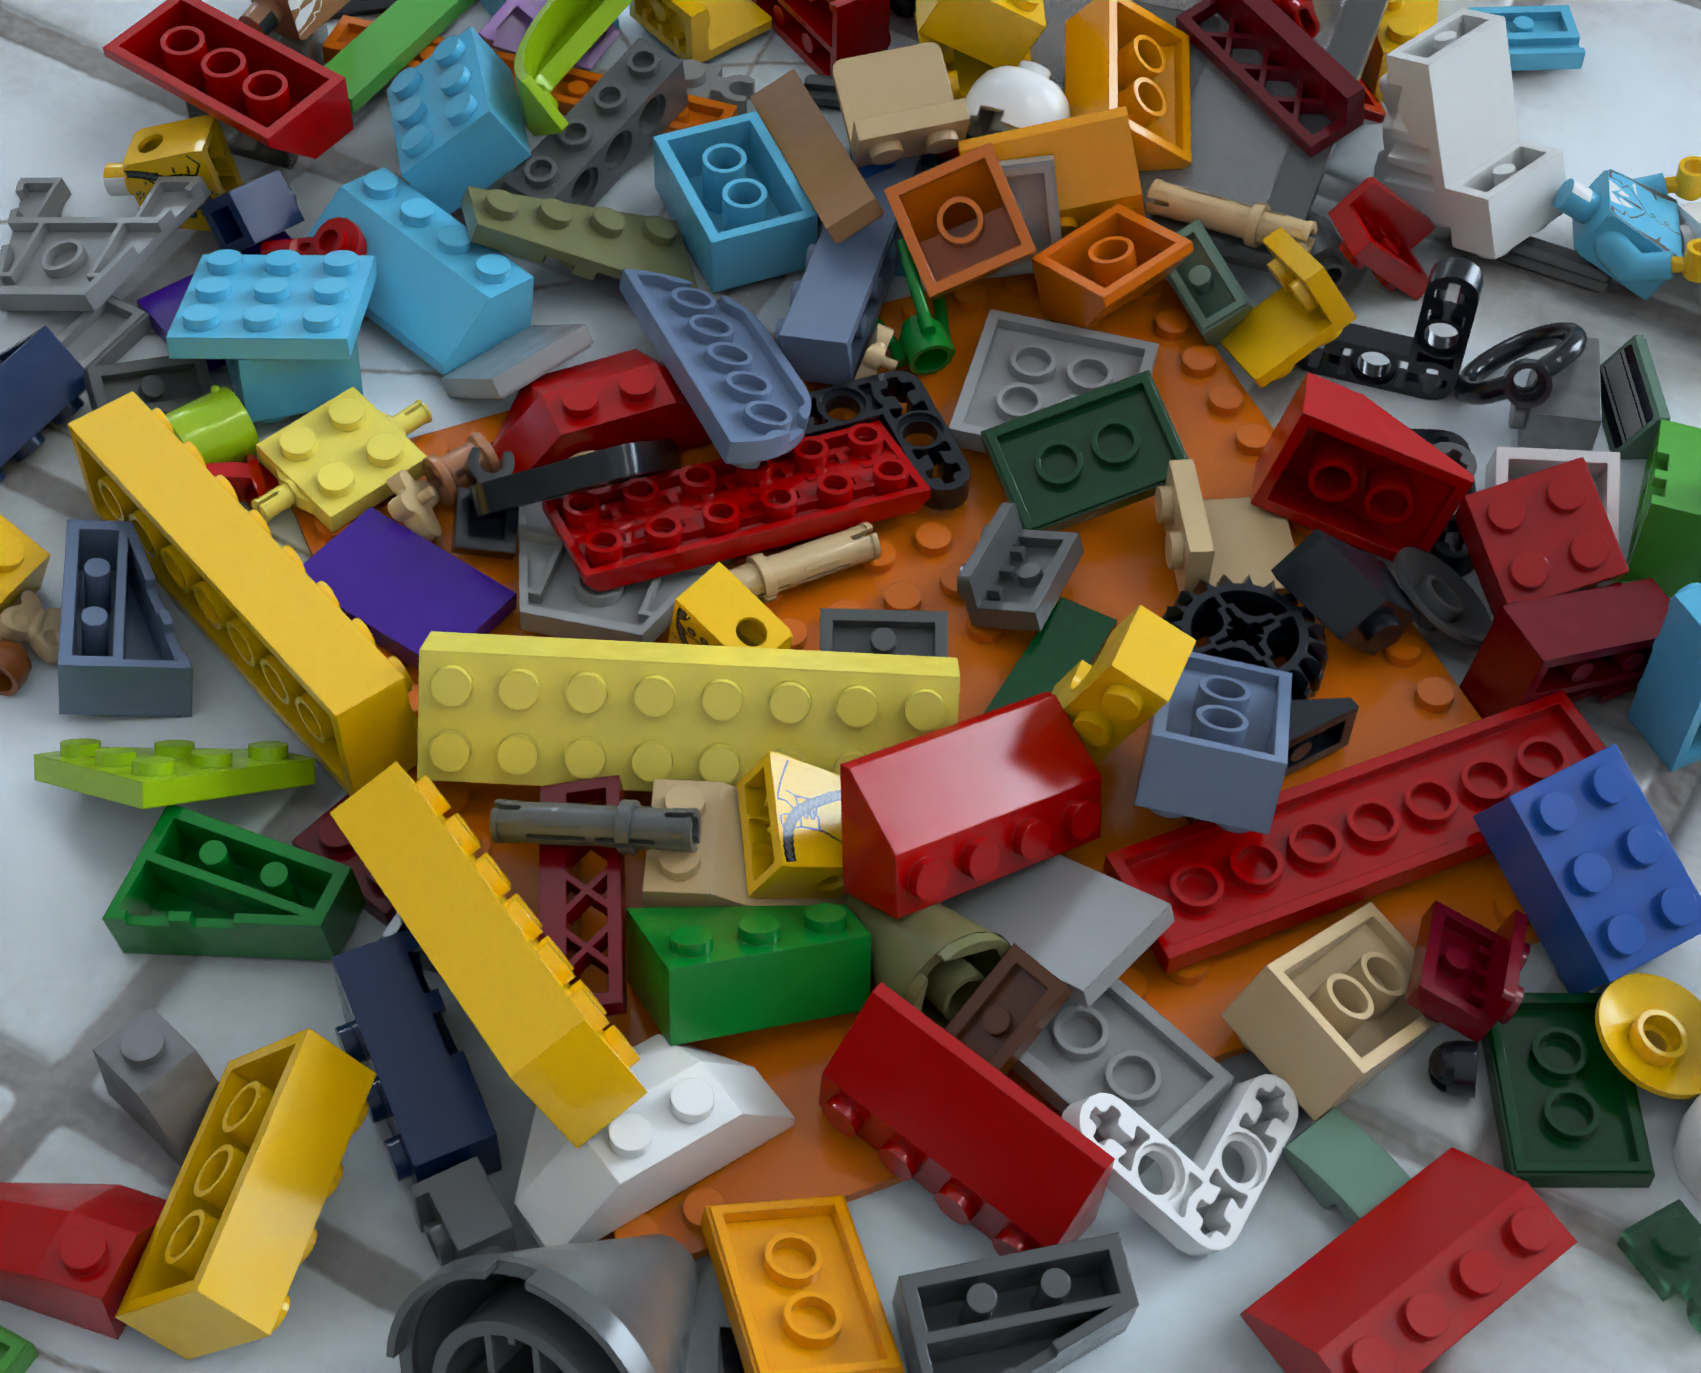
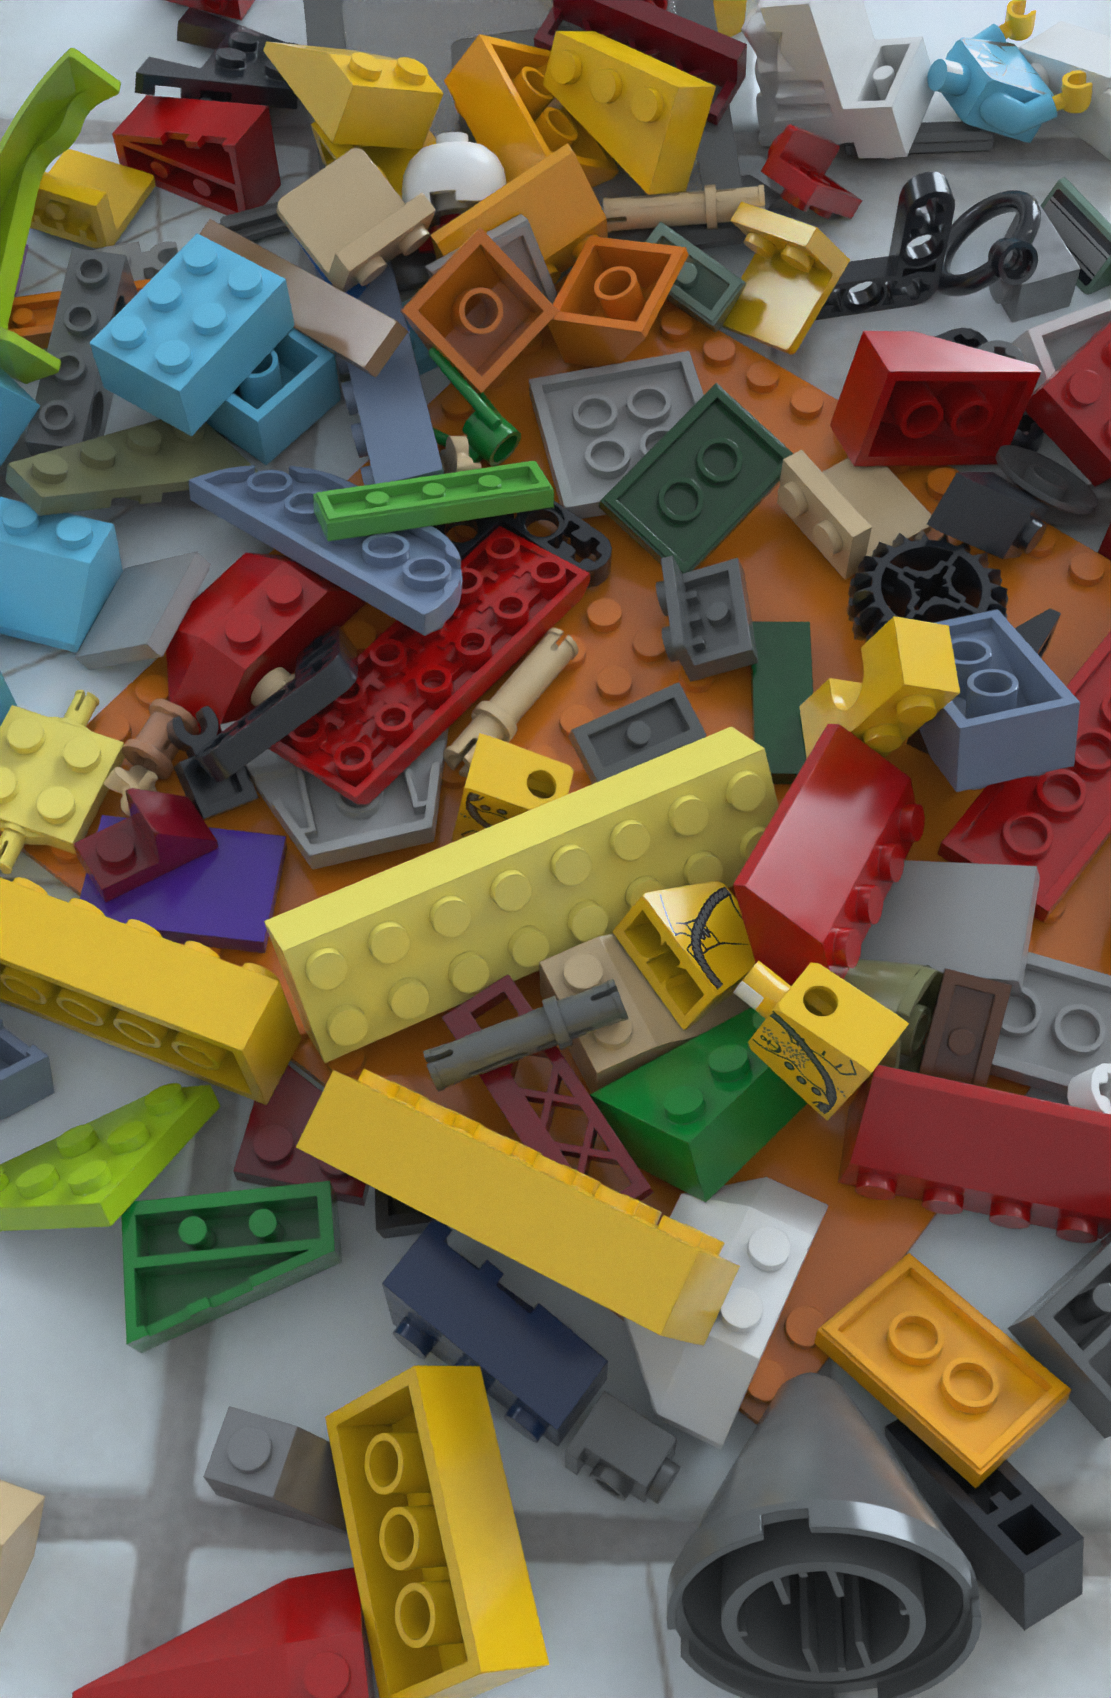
camera: 25 degrees left, 10 degrees up
none -> dark red slope [74,788,218,903]
none -> medium azure brick [89,233,295,436]
none -> bright green tile [313,461,554,542]
none -> yellow wedge [543,31,716,195]
none -> yellow torso [733,961,909,1121]

